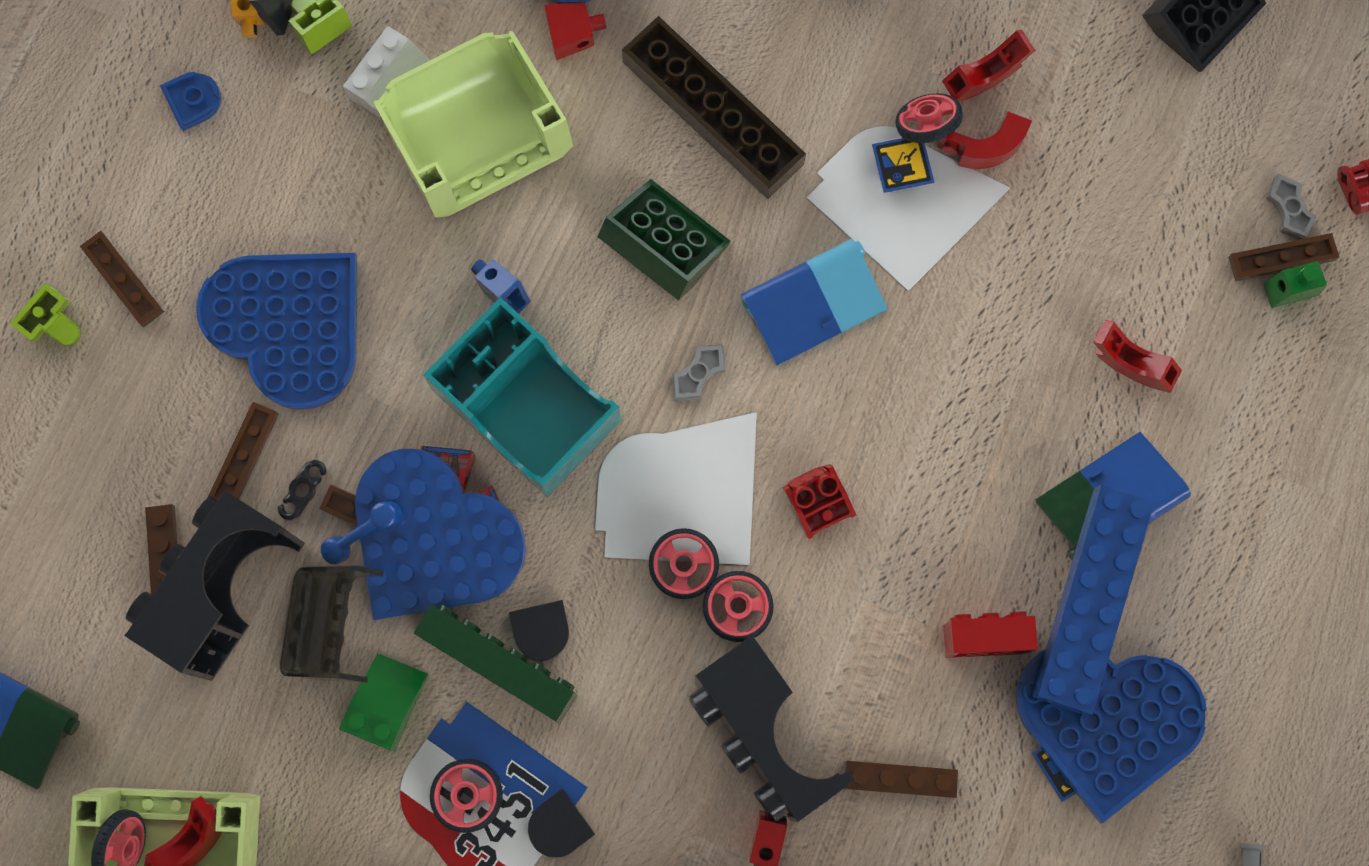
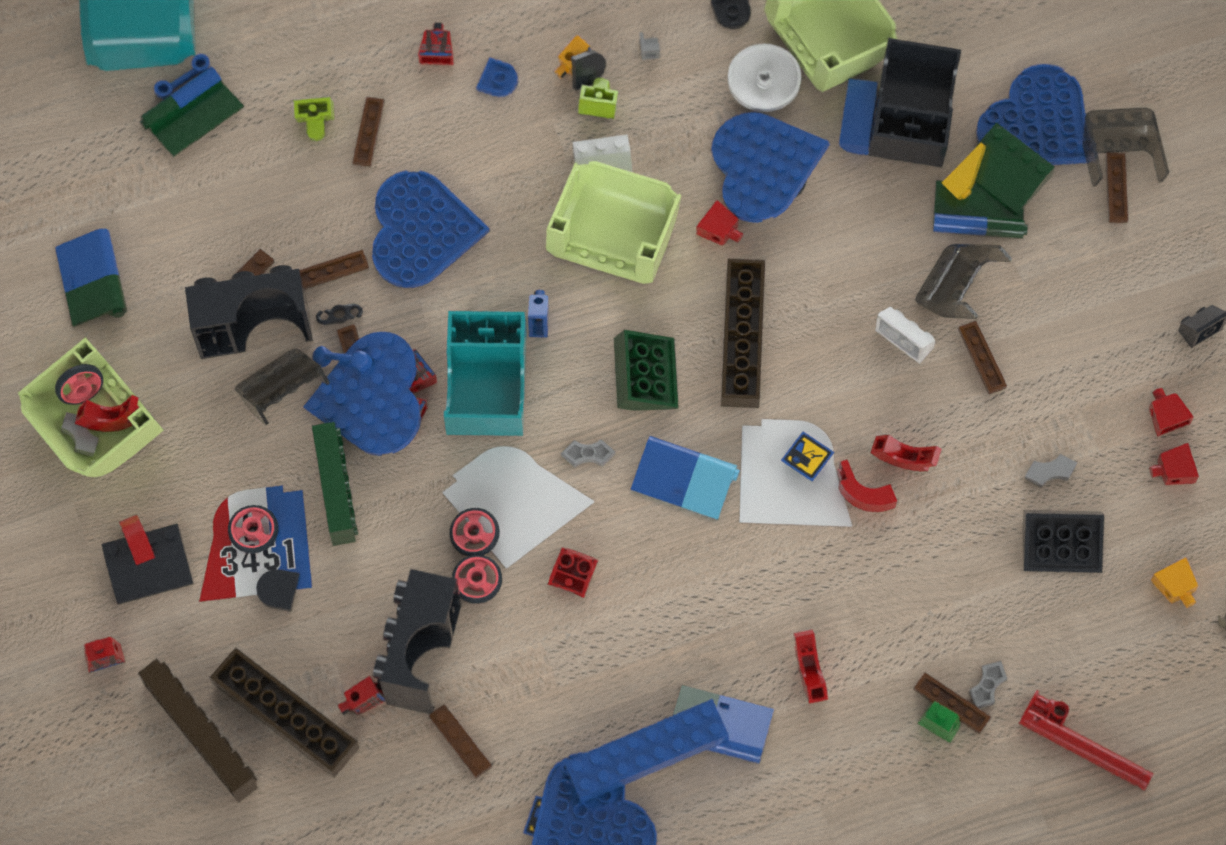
camera: 50 degrees right, 10 degrees down
green slope [339,653,428,751] -> none
black tile [509,600,569,661] -> none
wheel [895,93,963,143] -> none
red brick [943,611,1038,658] -> none
none -> torso [418,22,454,65]

